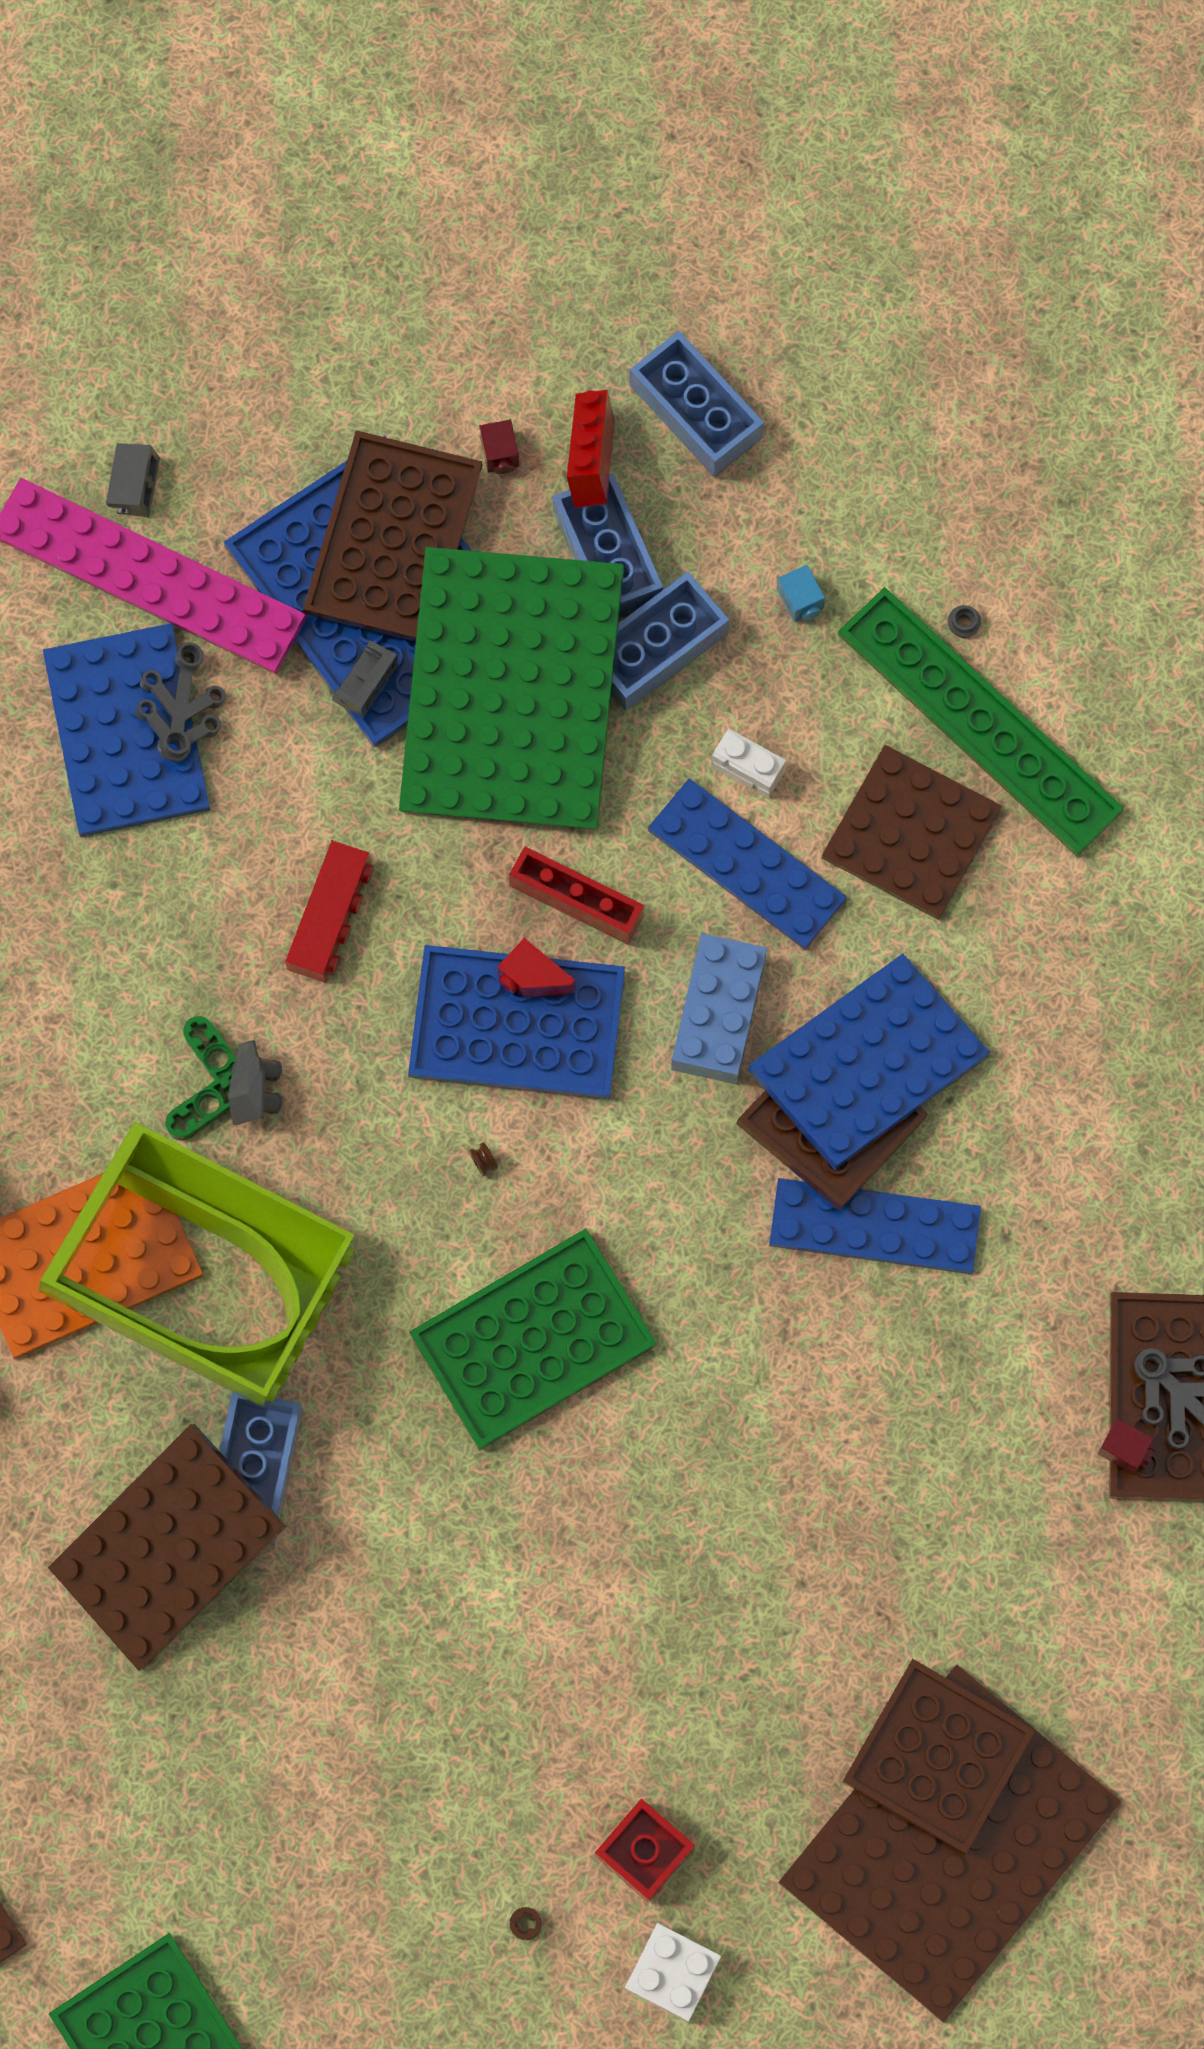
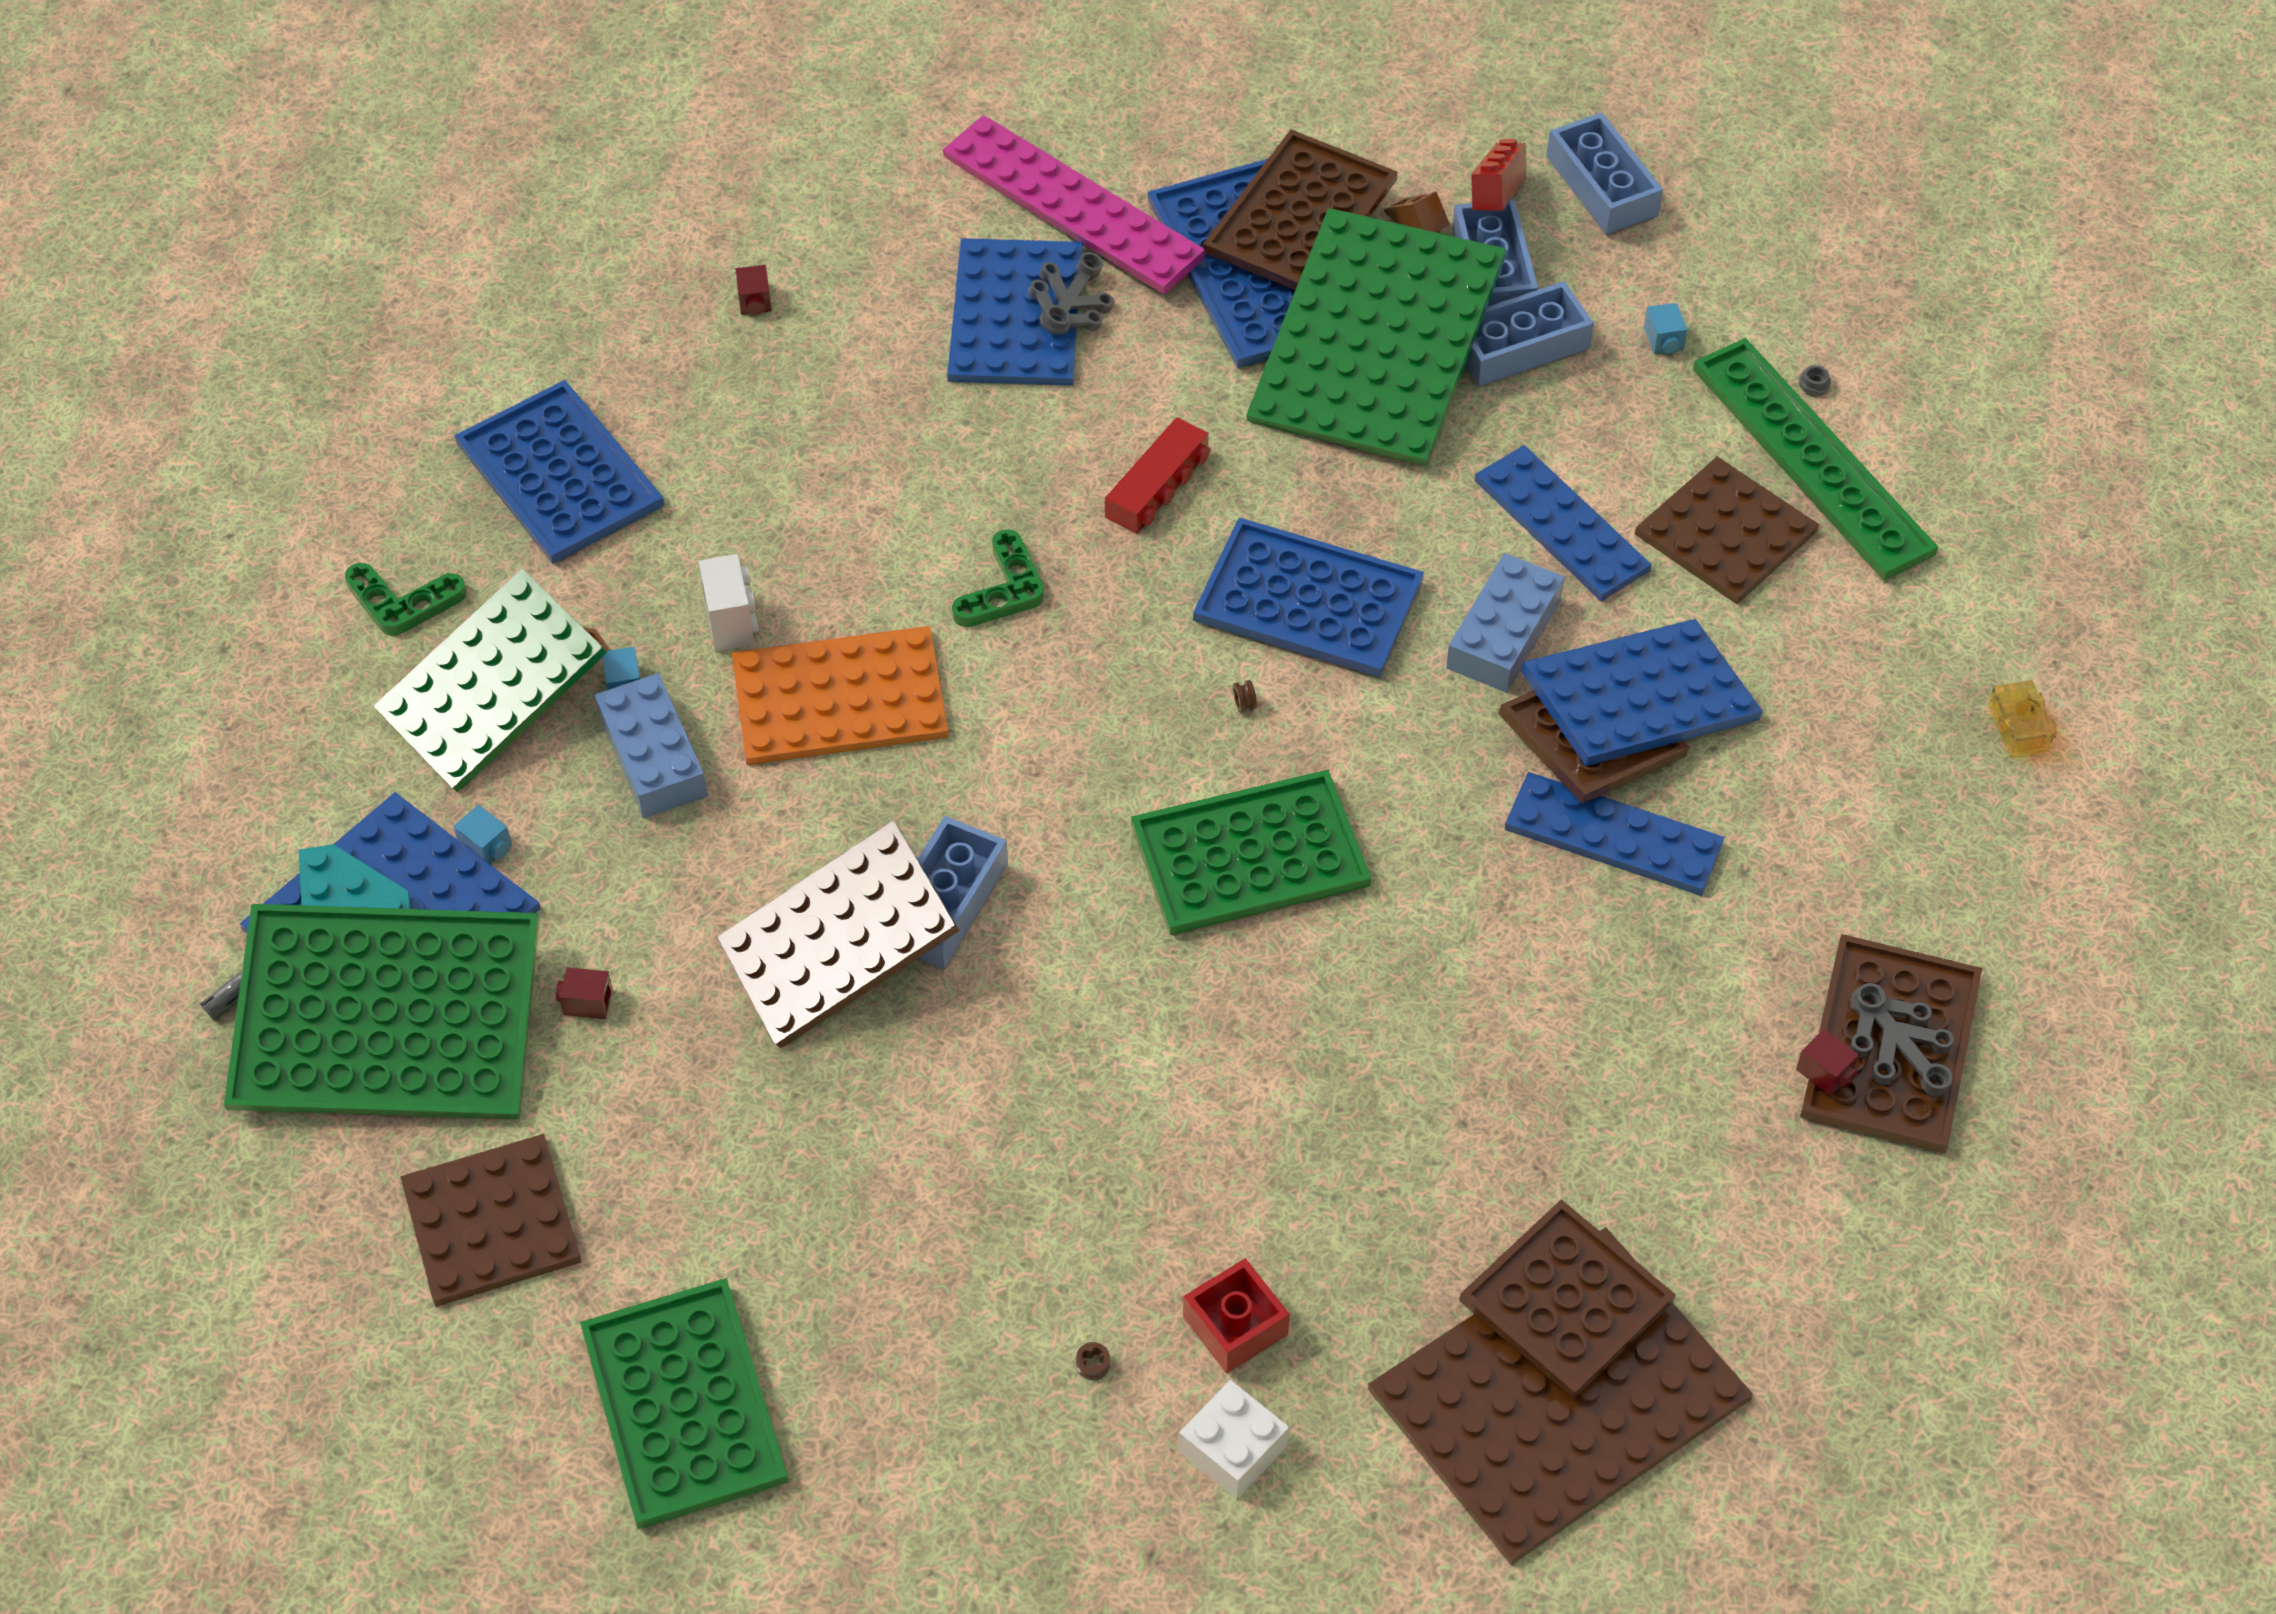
camera: 15 degrees right, 20 degrees down
lime panel [39,1121,355,1407] -> none
dark grey hinge [106,443,160,518] -> none
dark grey connector [228,1040,283,1125] -> none
dark grey hinge [332,641,399,718] -> none
dark red brick [479,419,520,474] -> none
red slope [497,938,575,997] -> none
red brick [509,846,644,945] -> none
white brick [711,729,786,798] -> none
none -> dark orange slope [1384,191,1450,234]

